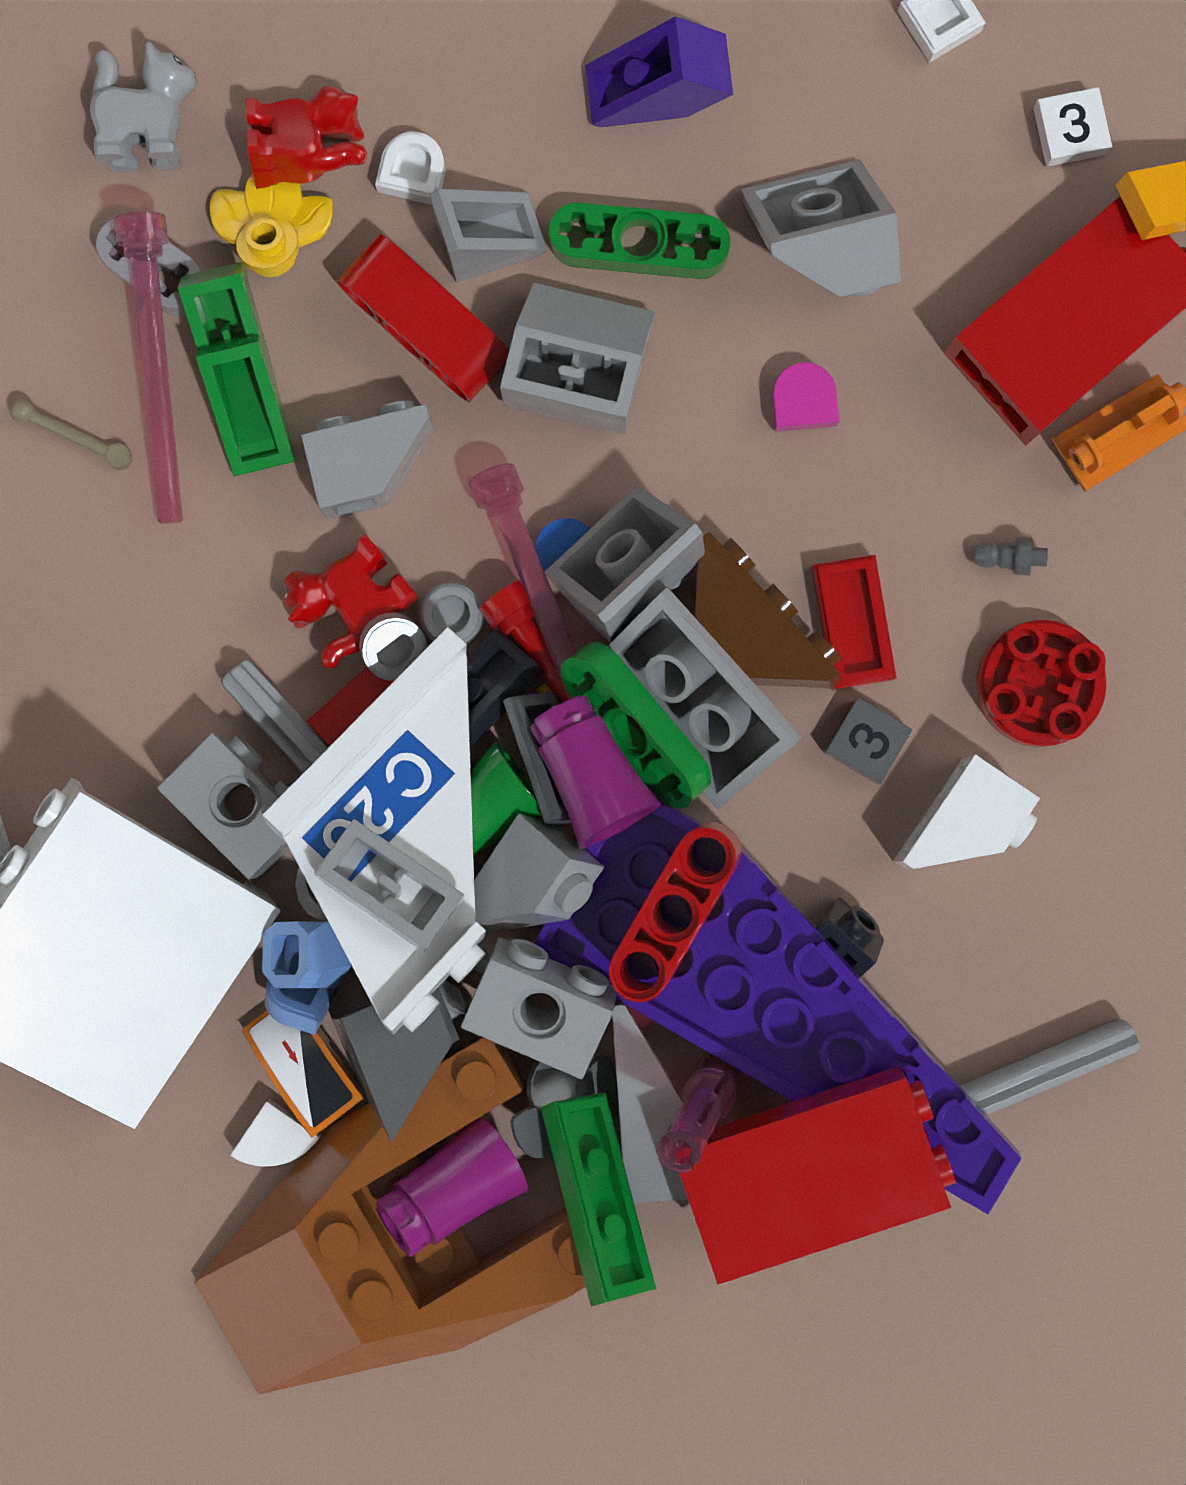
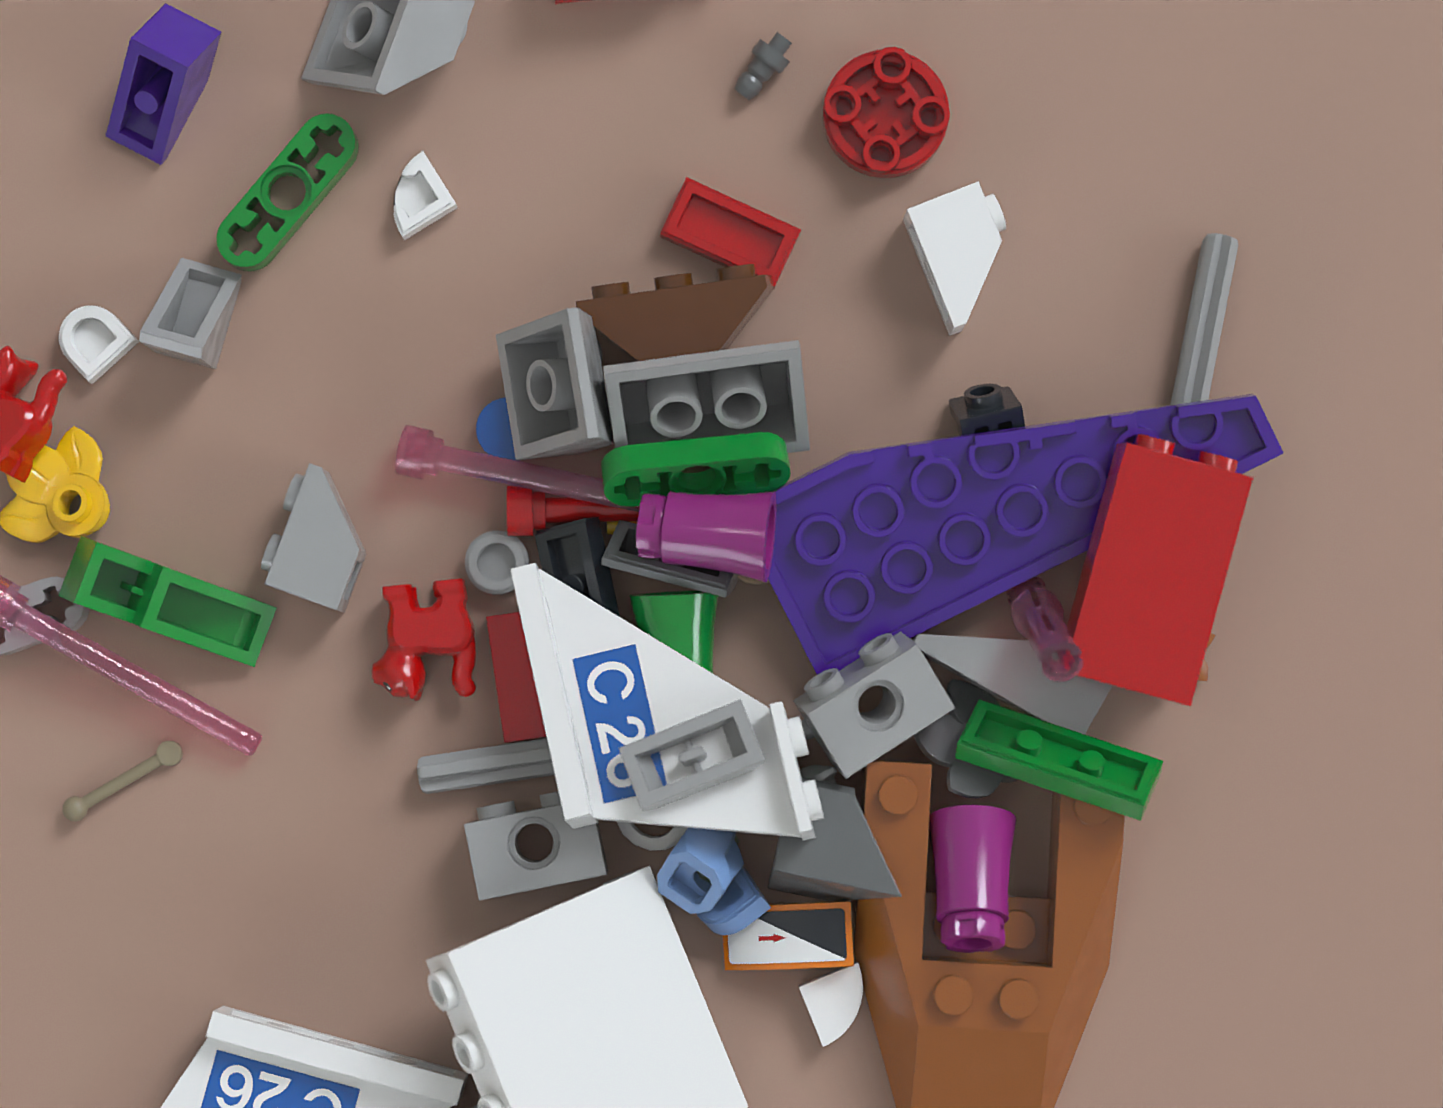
camera: 60 degrees left, 0 degrees up
red beam [336,233,509,403] -> none
light grey tile [359,613,427,681] -> none
light grey slope [474,813,604,933] -> none
light grey slope [500,283,655,435] -> none
red beam [609,822,741,1002] -> none
dark pink tile [772,362,839,432] -> none
dark grey tile [823,697,913,785] -> none
none -> white tile [394,151,458,240]

